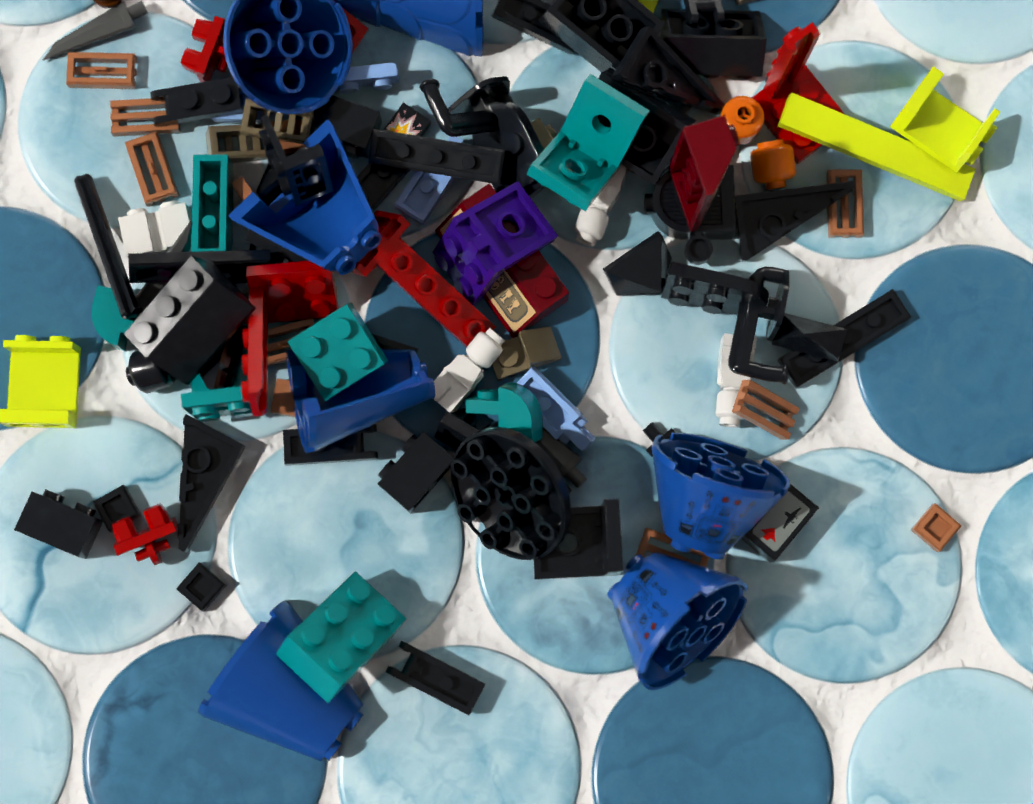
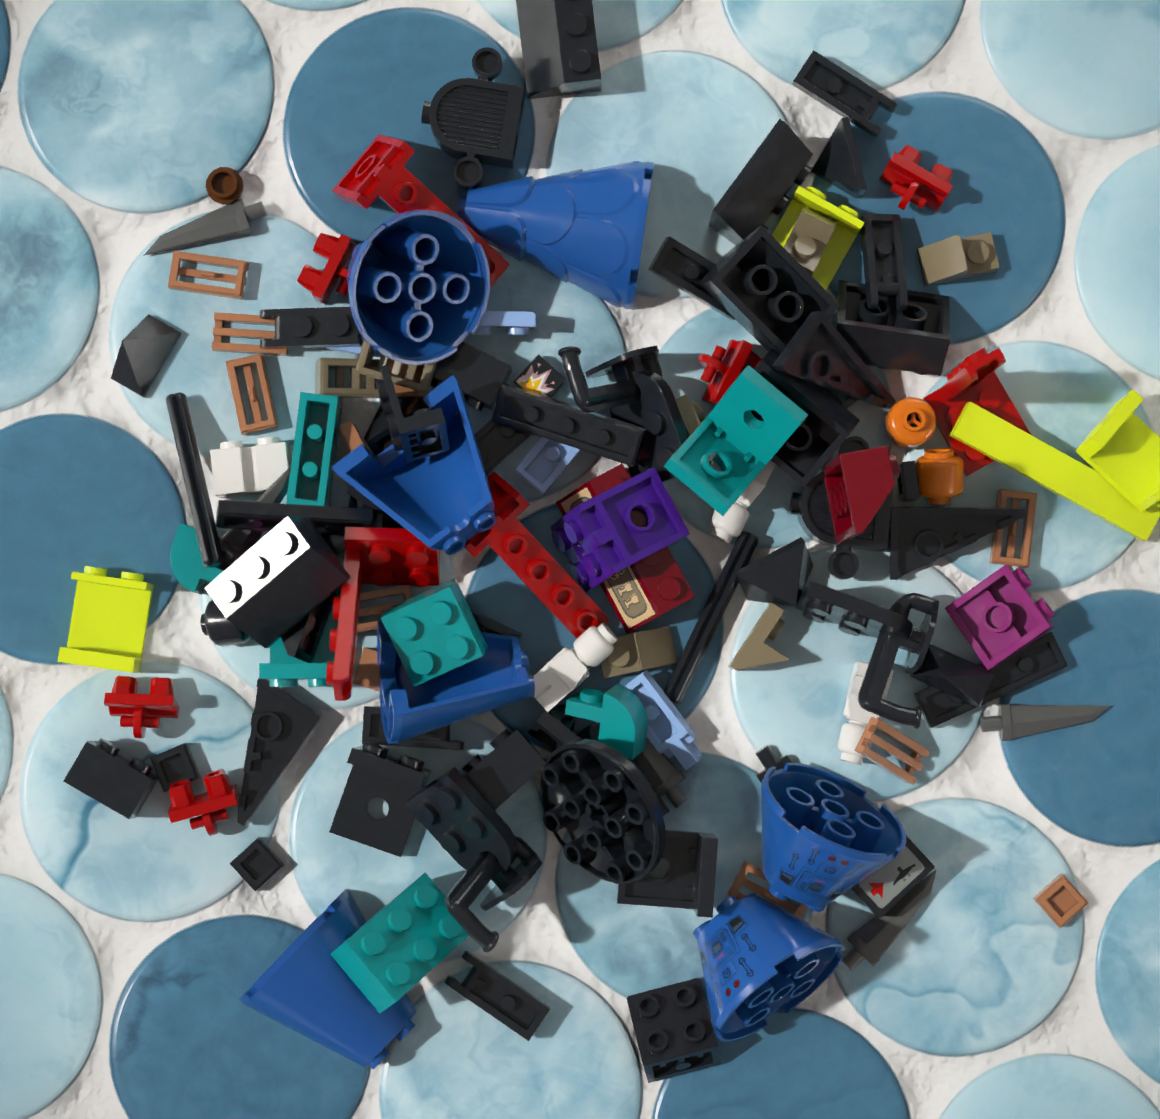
camera: 10 degrees right, 5 degrees up
none -> red hips [104,676,179,738]
none -> black slope [111,314,181,398]
none -> black bracket [329,742,431,857]
none -> black plate [404,767,543,953]
none -> black bracket [627,978,722,1083]
none -> black axle [663,531,759,704]
none -> red hips [697,340,762,405]
none -> dark tan slope [728,603,789,671]
none -> dark grey bar [842,869,937,971]
none -> black tile [897,461,920,503]
none -> magenta plate [945,564,1055,670]
none -> dark grey bar [980,703,1110,741]

